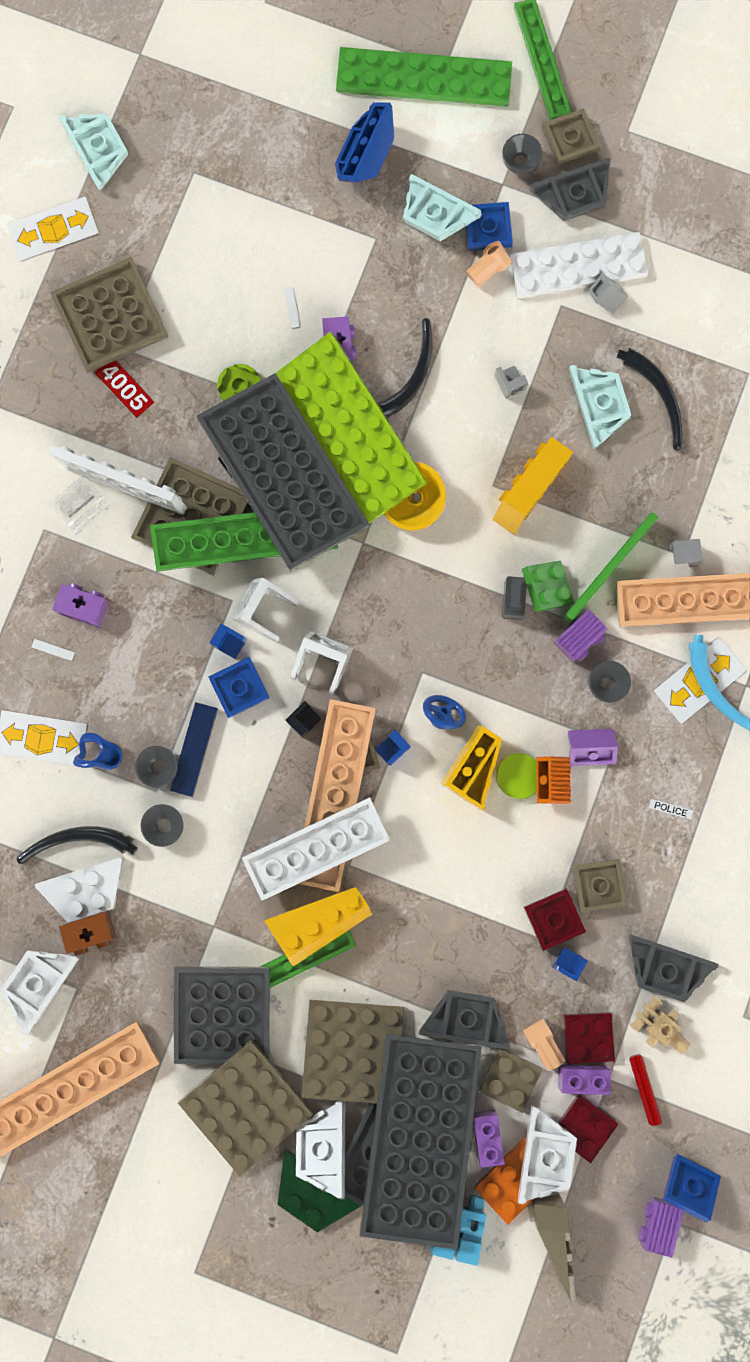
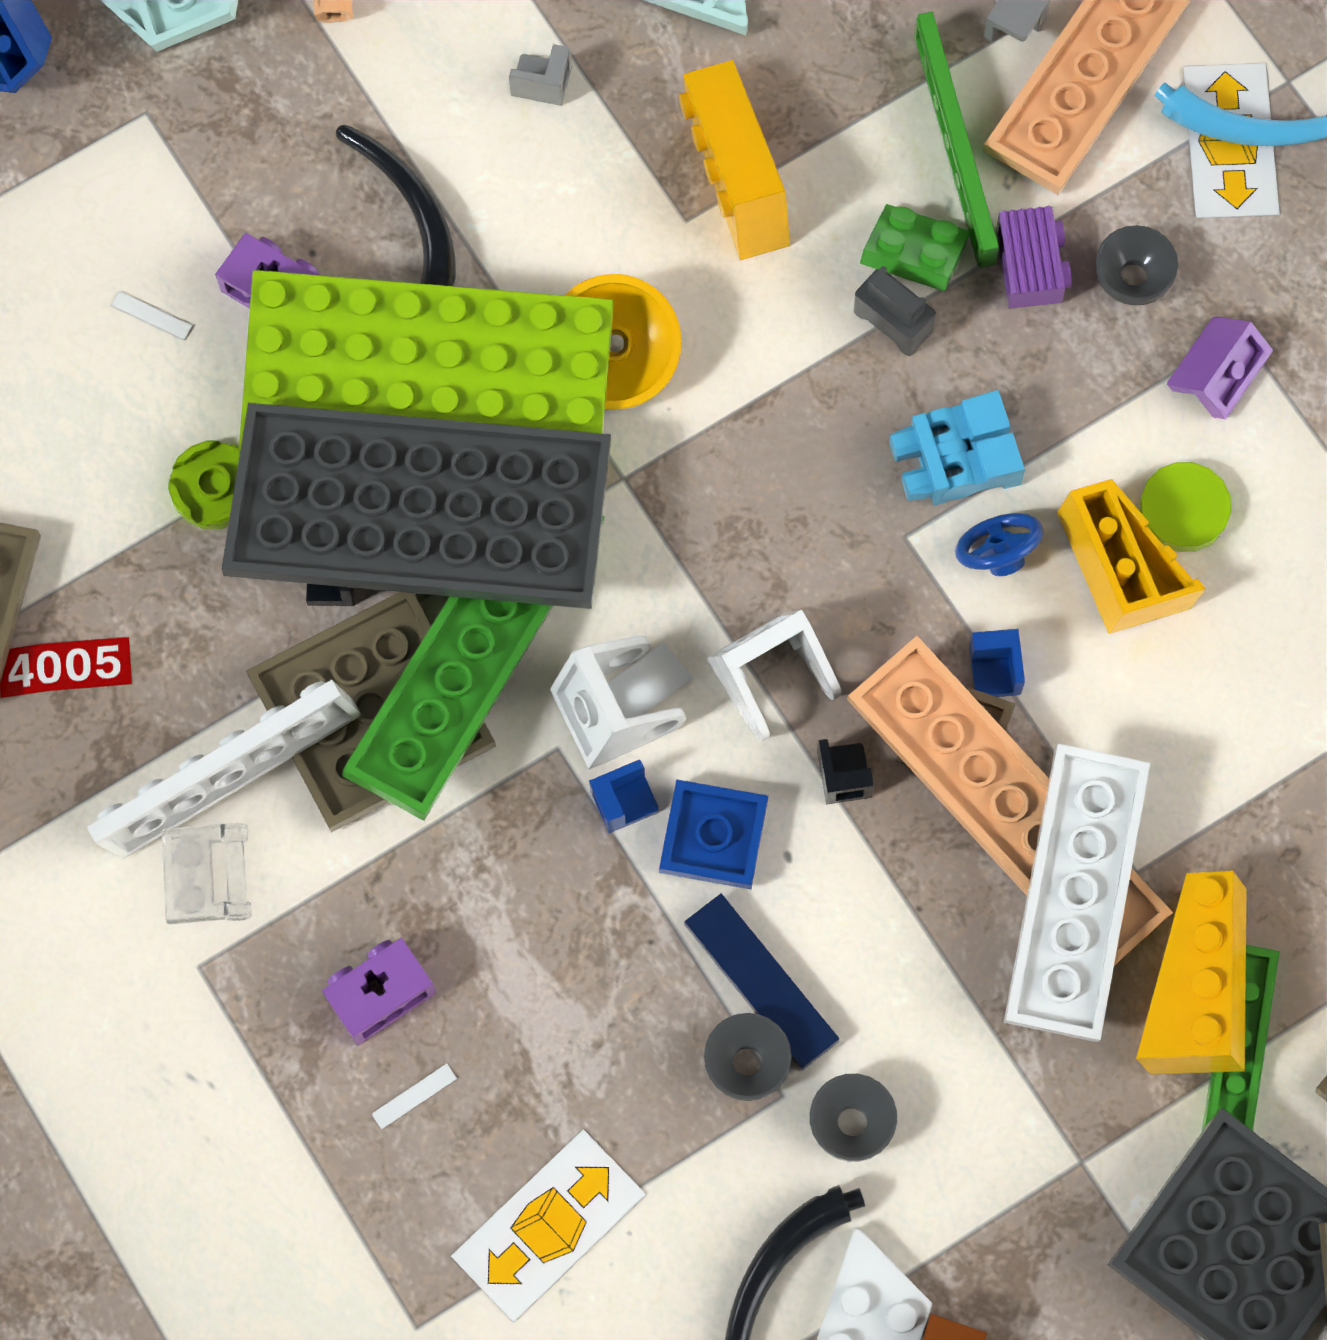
camera: 50 degrees left, 10 degrees down
blue piece [73,733,122,770] -> none
orange brick [536,756,571,804] -> none
none -> white sticker [607,641,693,718]
none -> medium azure hips [889,390,1025,505]

